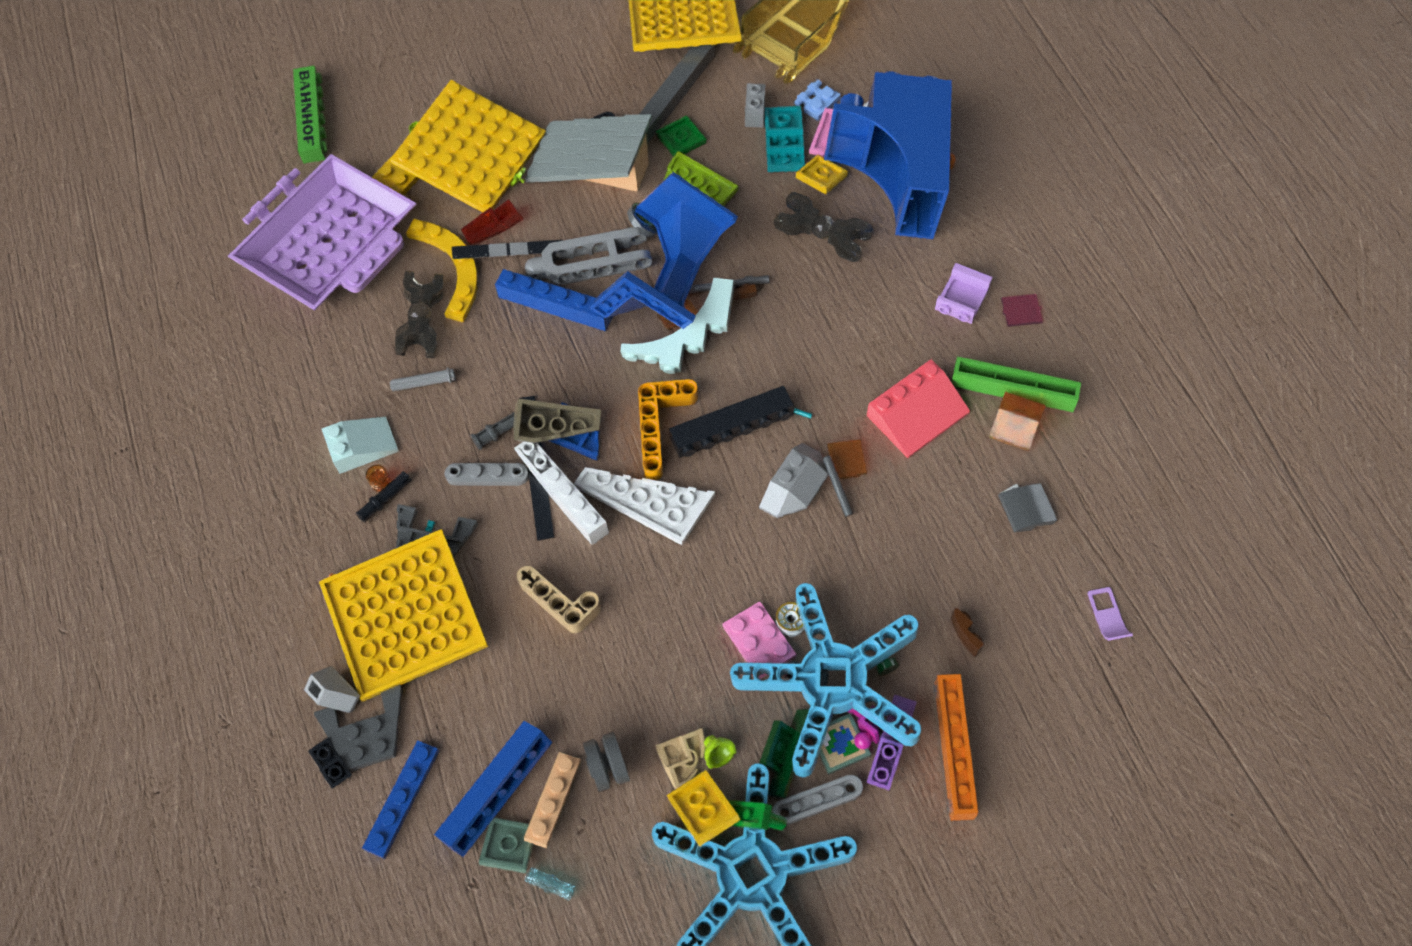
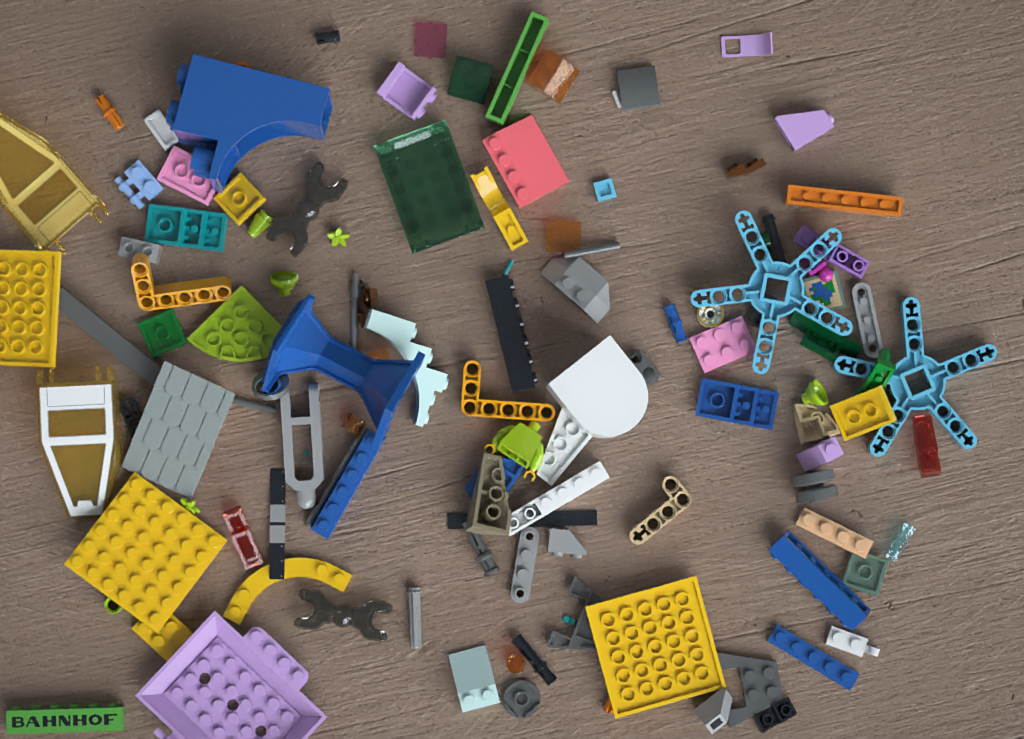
camera: 85 degrees left, 25 degrees up
none -> windscreen [36,365,123,518]
none -> orange axle [95,94,125,130]
none -> light orange beam [131,253,232,311]
none -> dark grey bar [232,397,276,414]
none -> lime cone [247,209,274,238]
none -> lime piece [270,271,298,296]
none -> black pin [316,29,340,45]
none -> lime plant [327,227,350,247]
none -> clear green slope [374,120,485,254]
none -> clear green slope [447,55,494,105]
none -> yellow piece [470,166,529,251]
none -> lime torso [484,420,544,482]
none -> dark grey tile [502,679,541,718]
none -> white brick [546,335,648,438]
none -> light grey slope [548,528,587,558]
none -> medium azure tile [593,178,617,202]
none -> dark grey leg [628,349,662,388]
none -> blue pin [663,304,688,344]
none -> blue slope [695,378,779,430]
none -> black axle [761,214,786,263]
none -> lavender slope [773,110,834,152]
none -> lavender slope [796,437,844,472]
none -> white plate [825,626,880,657]
none -> clear red slope [912,414,941,478]

